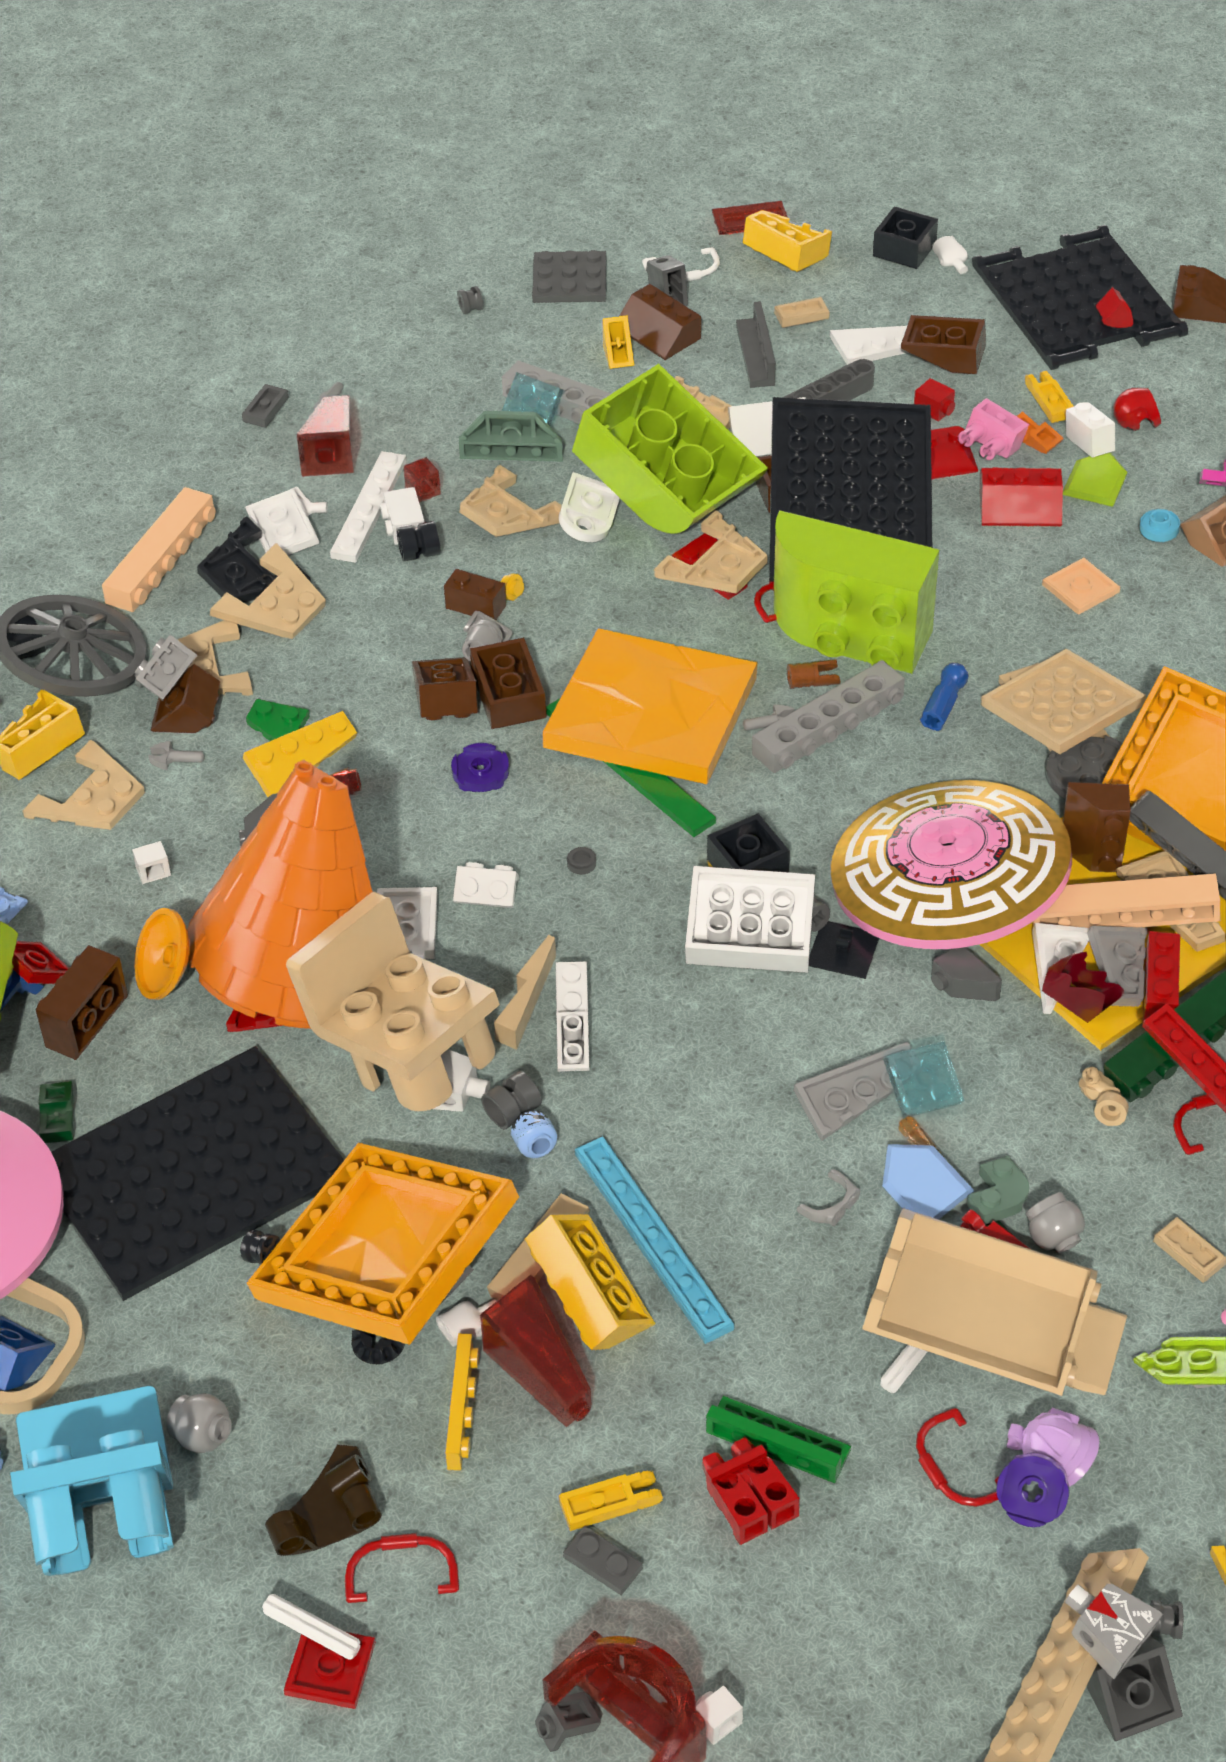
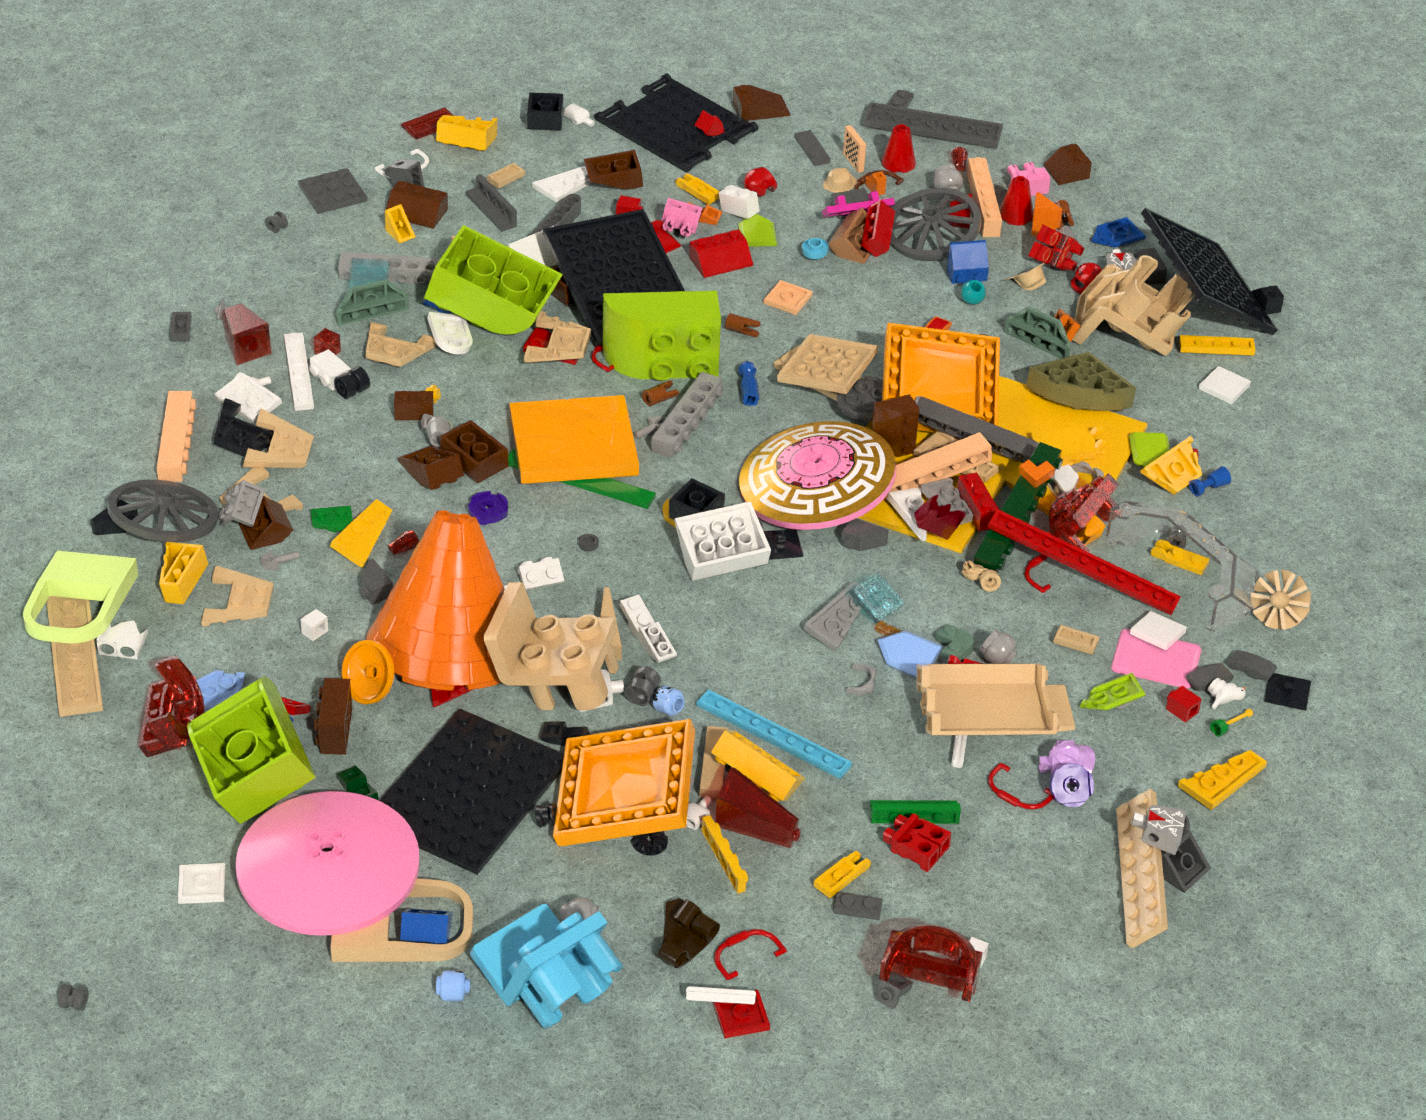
camera: 30 degrees left, 5 degrees down
none -> black slope [540,721,590,746]
none -> dark orange hinge [725,313,760,337]

